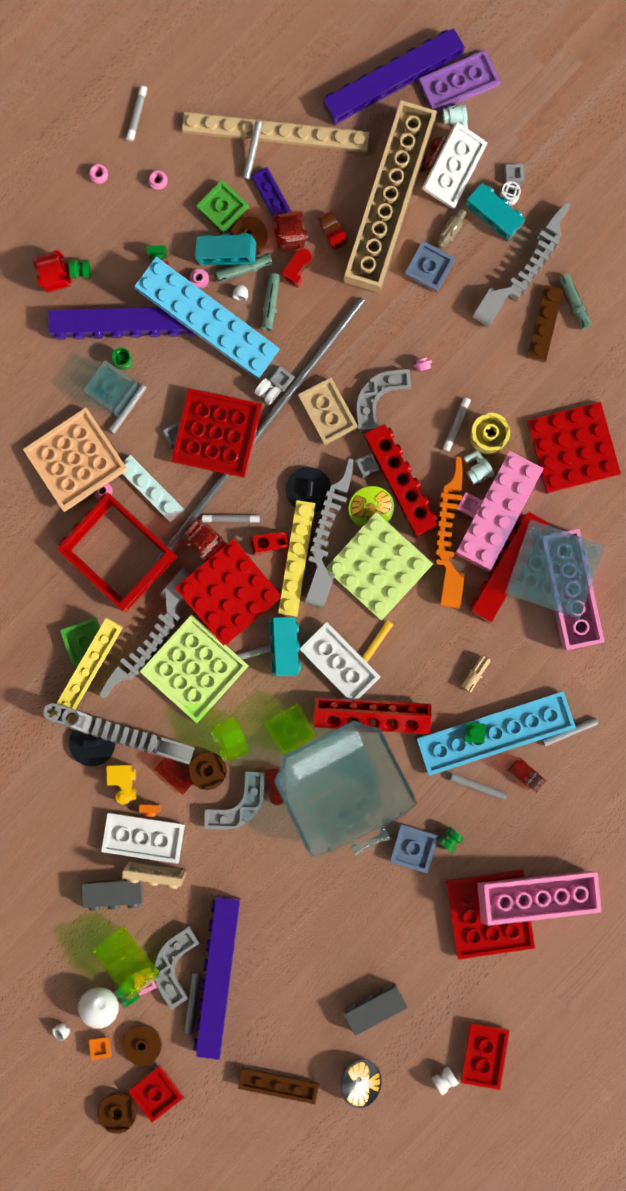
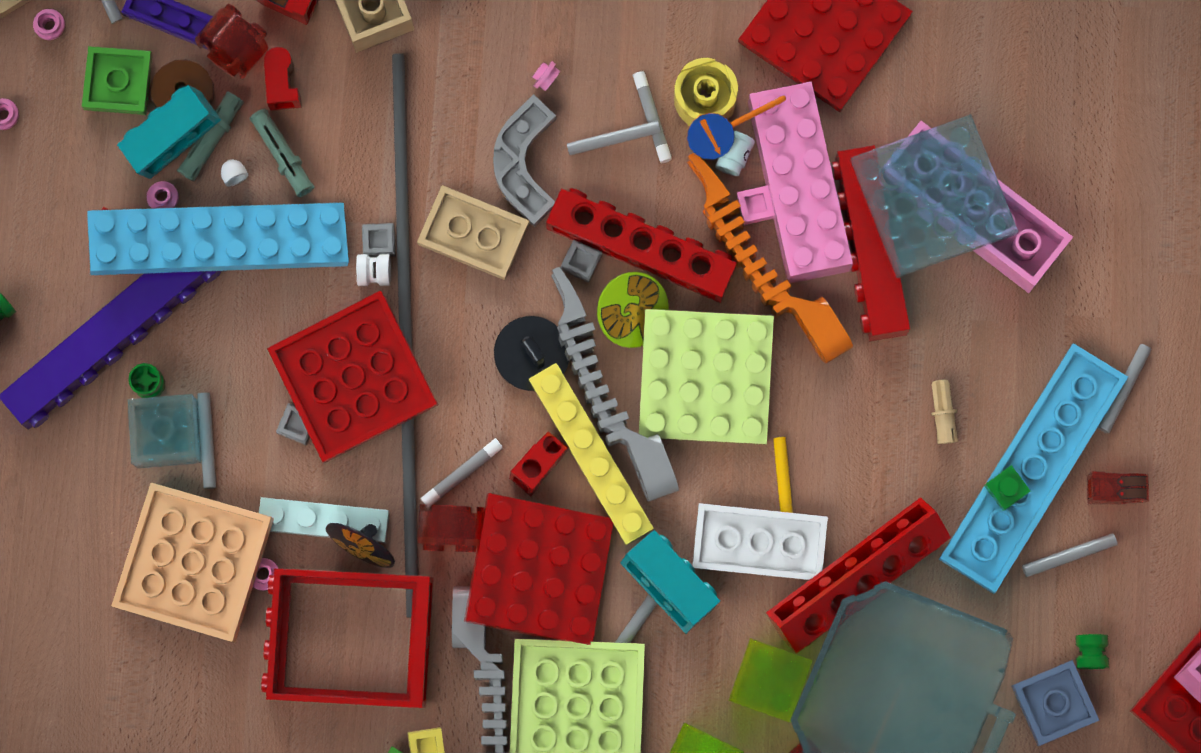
camera: 40 degrees left, 5 degrees down
green plate [147,245,168,260] -> none
none -> bright pink plate [33,9,65,40]
none -> shield [325,523,395,568]
none -> light grey piece [567,121,661,156]
none -> blue piece [687,96,786,160]

